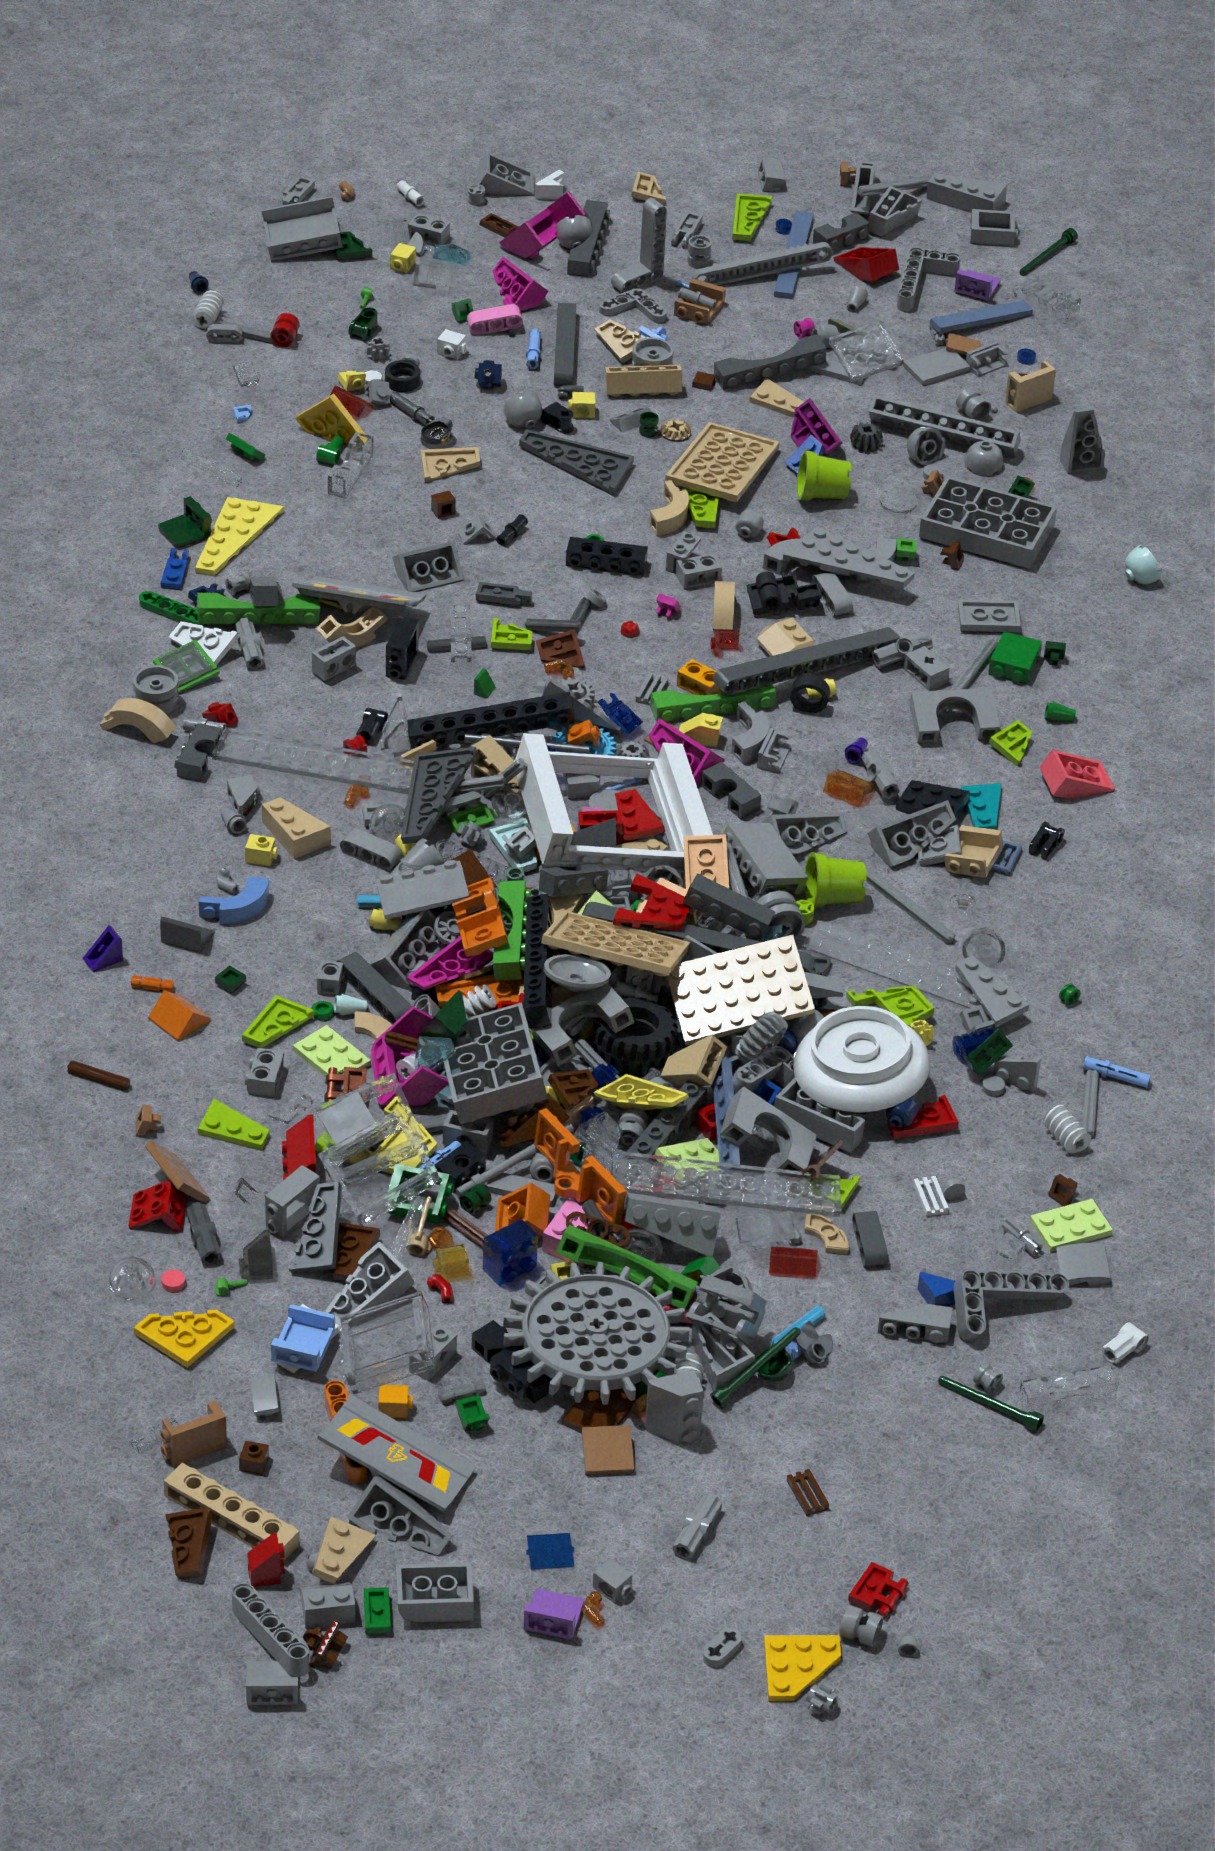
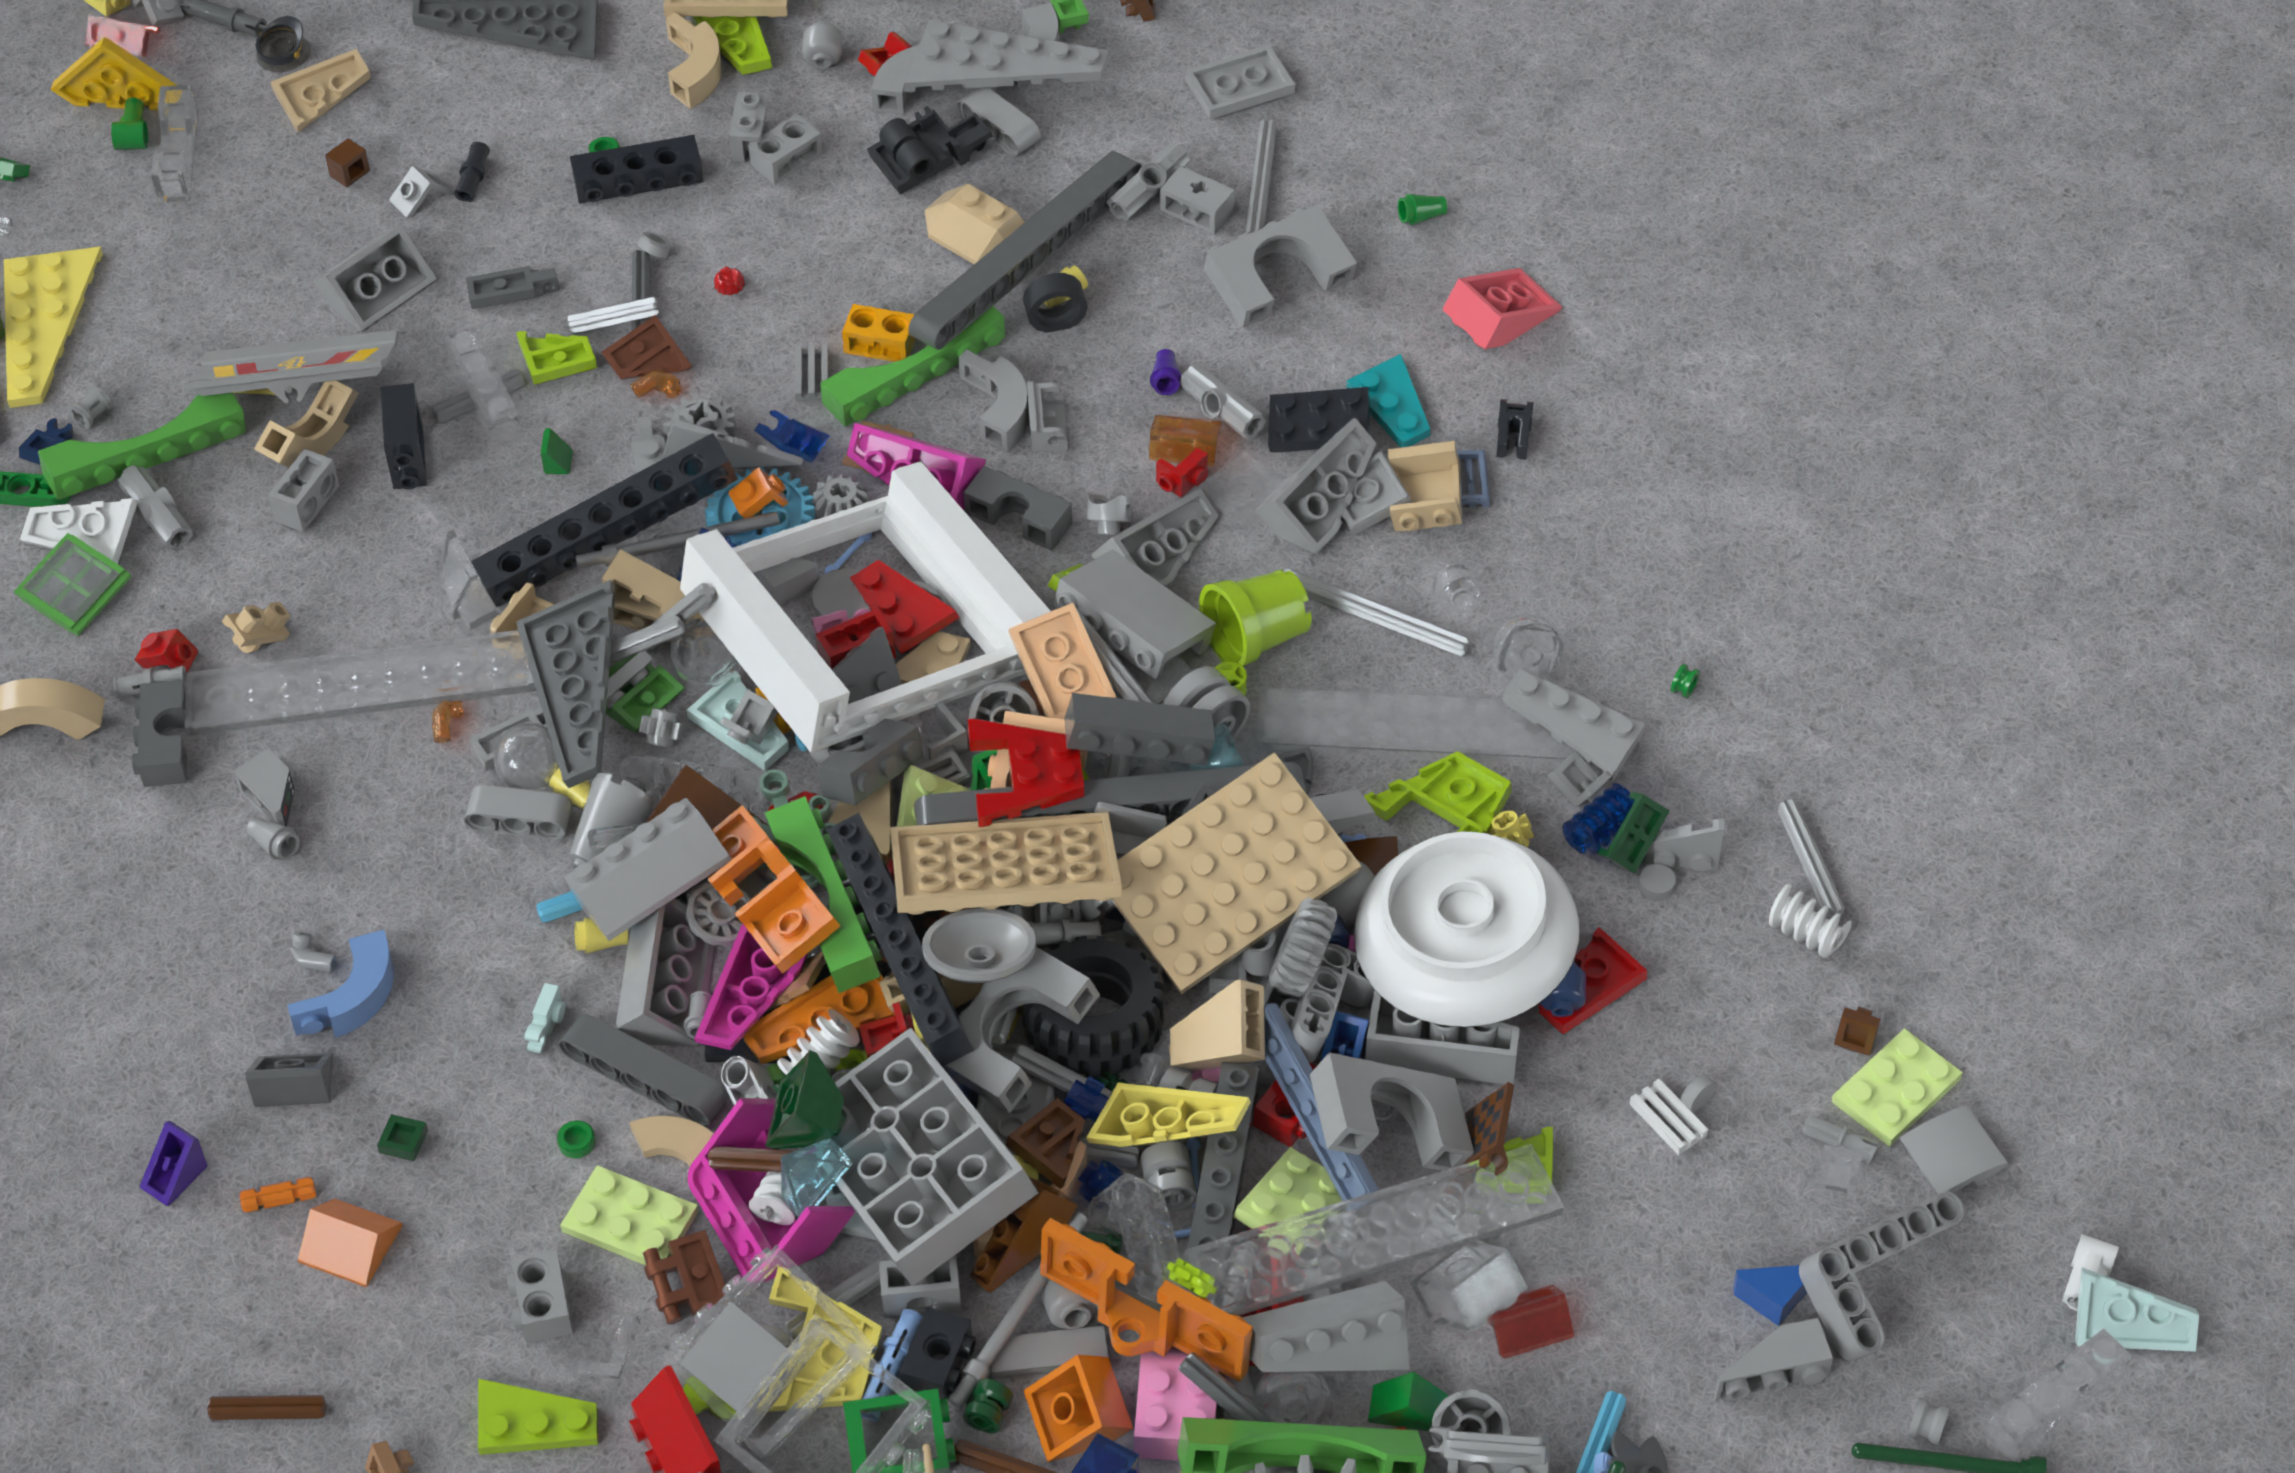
camera: 20 degrees left, 10 degrees up
light grey wheel [133,665,179,714] -> none
lime wing [242,995,314,1048] -> none
light yellow brick [245,834,278,867] -> none
dark grey brick [250,577,282,606] -> none
tan wedge [262,797,331,859] -> none
light grey brick [317,960,343,996] -> none
light aqua cone [334,994,367,1016] -> none
red wheel [343,735,367,760] -> none
black piece [356,708,388,745] -> none
reddish brown beam [566,1211,632,1249] -> none
dark pink tile [656,593,681,619] -> none
light yellow slope [679,713,723,748] -> none
clear red bracket [710,629,739,657] -> none
tan arch [712,581,735,630] -> none
tan tile [804,1212,849,1255] -> none
dark grey beam [852,1211,888,1267] -> none
green brick [988,631,1042,684] -> none
lime wing [989,720,1033,766] -> none
dark green tile [1044,641,1066,665] -> none
light blue pin [1083,1056,1151,1089] -> none
none -> tan hips [222,602,290,653]
none -> light aqua plate [524,983,566,1053]
none -> red bracket [1156,448,1208,498]
none -> lime axle [1167,1258,1217,1298]
none -> light aqua wing [2075,1267,2199,1352]

